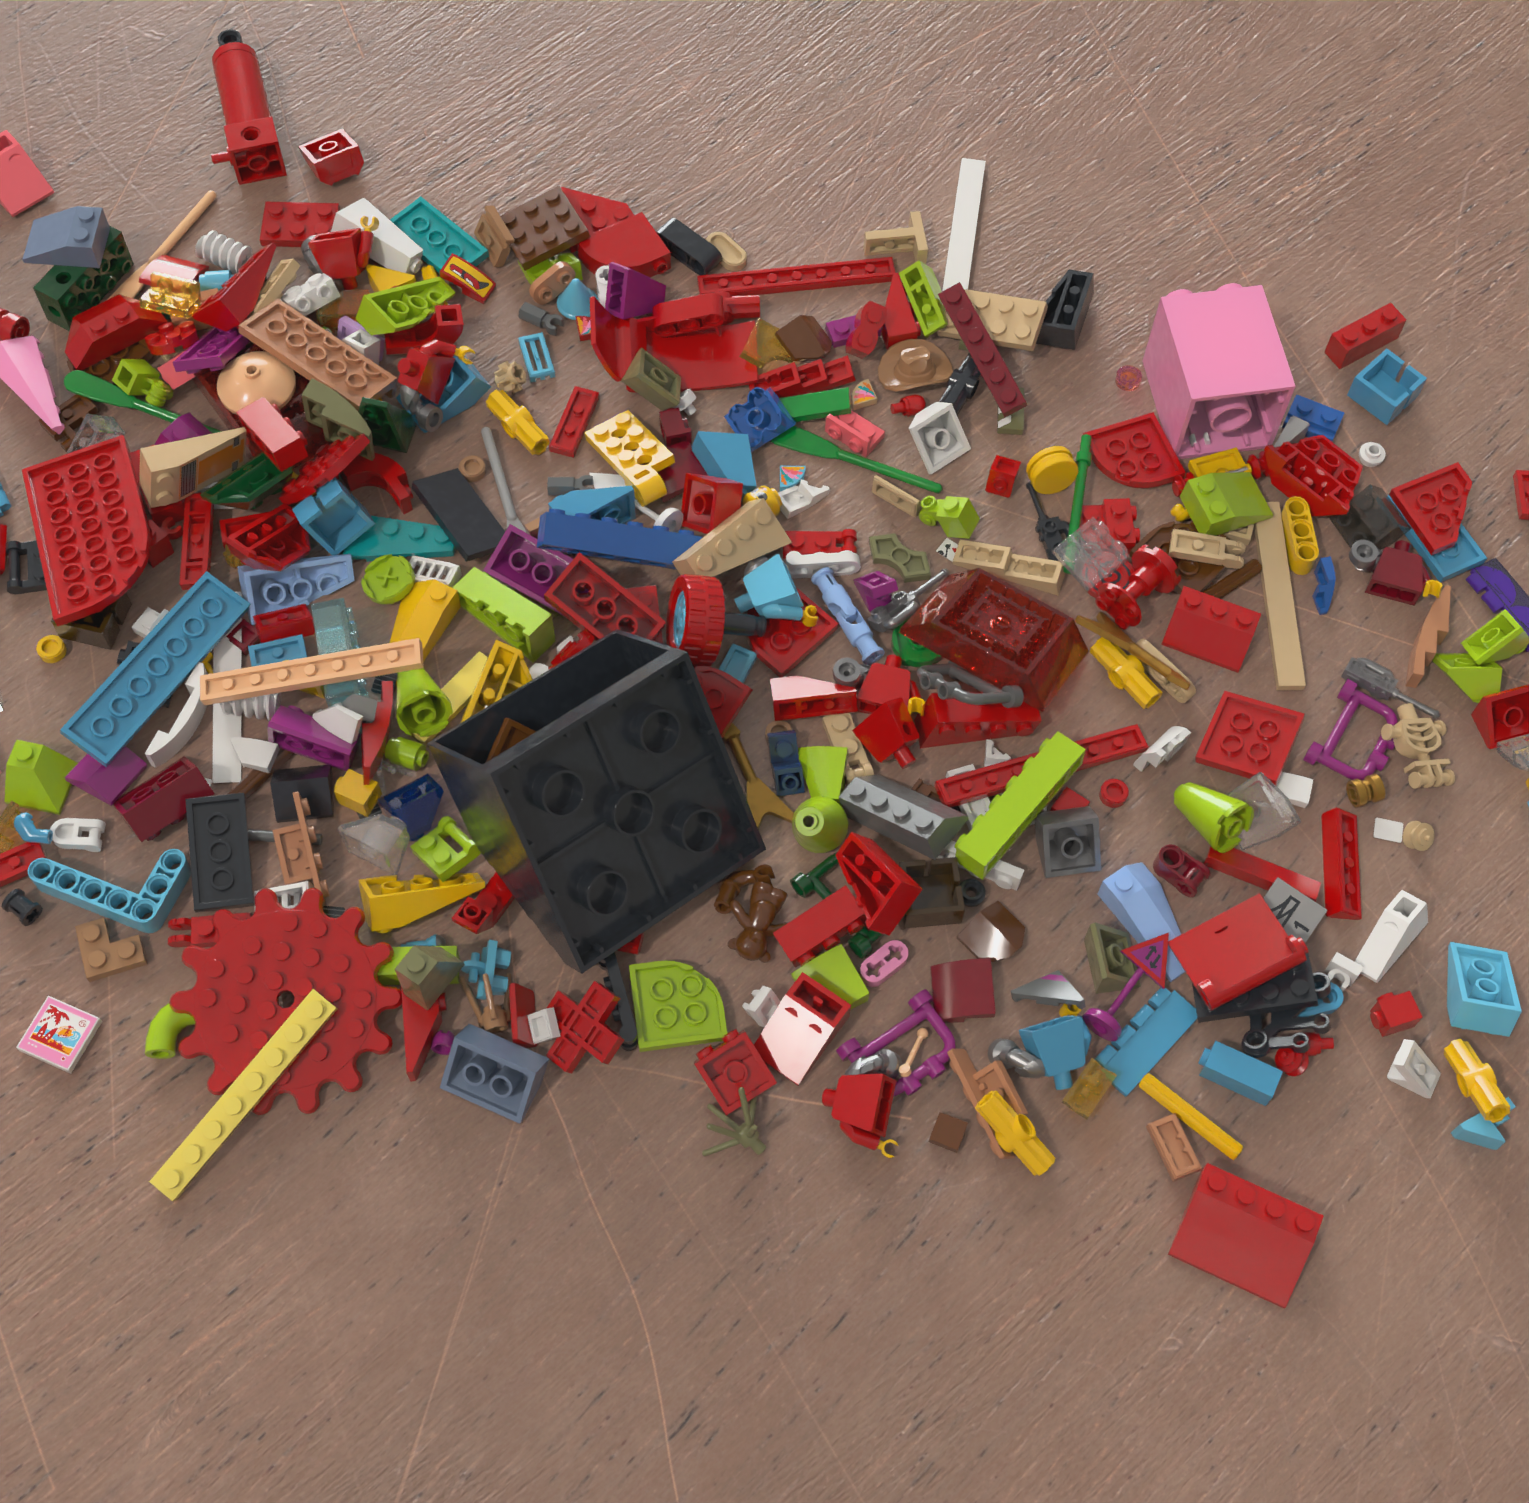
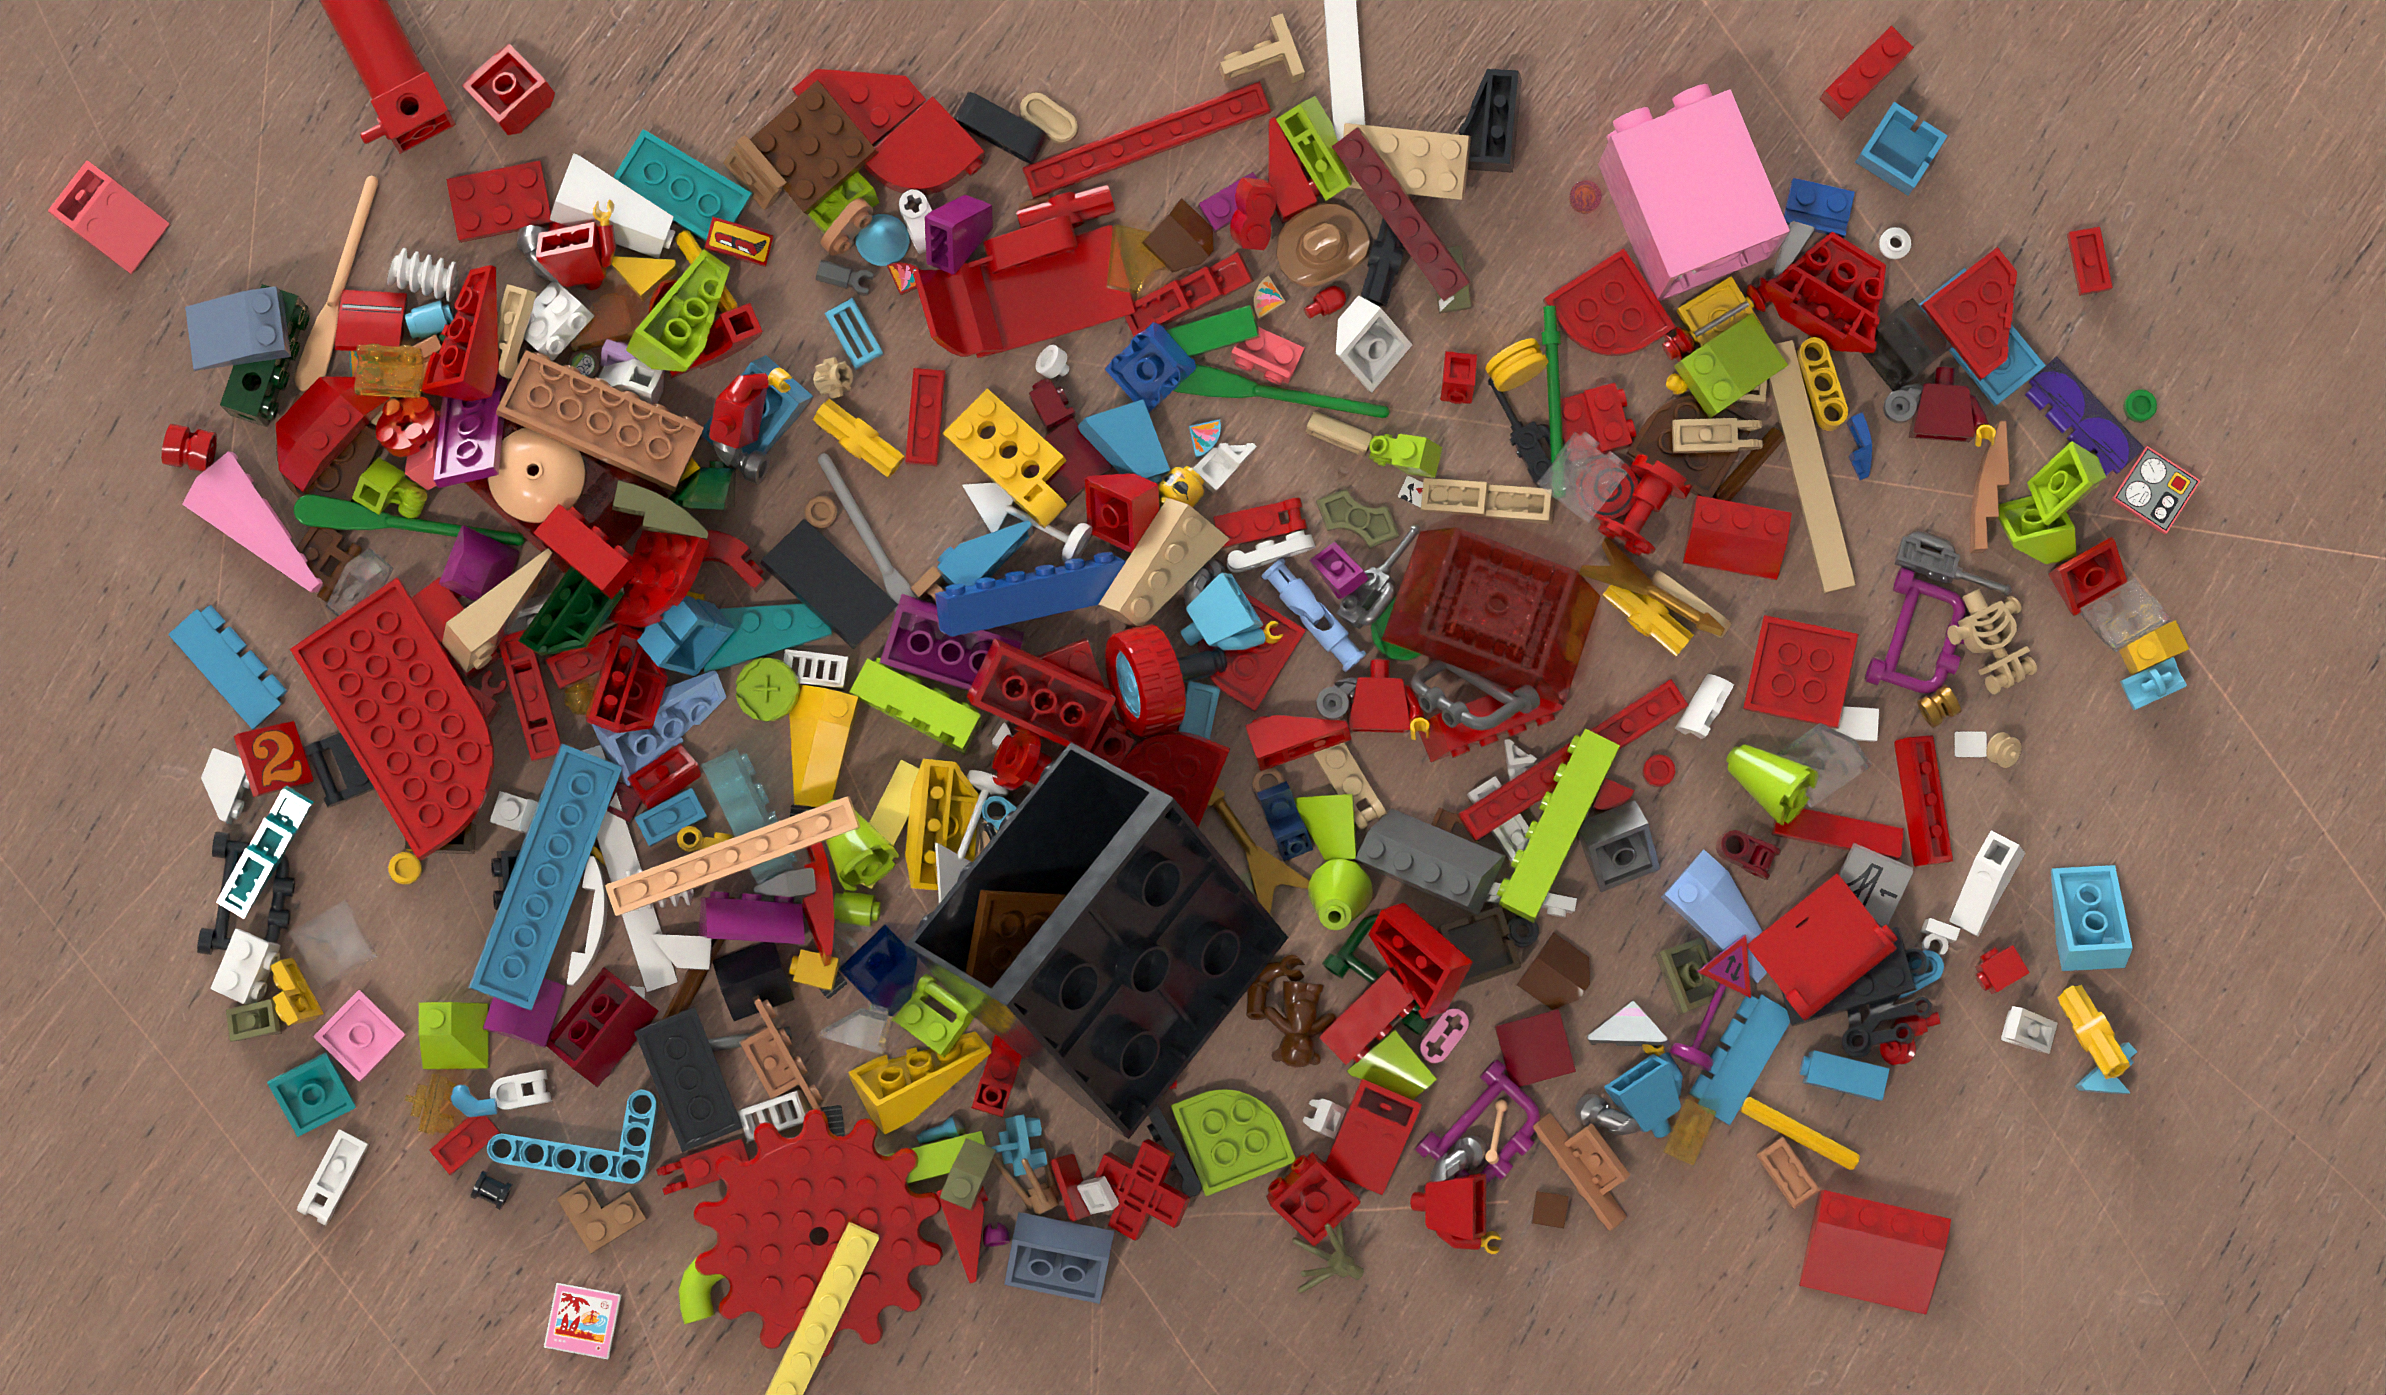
camera: 20 degrees left, 20 degrees up
white slope [312,702,363,744] -> none
dark grey bar [547,475,594,496] -> none
olive slope [621,348,681,410] -> none
red torso [852,697,919,769] -> none
yellow piece [975,1090,1055,1176] -> none

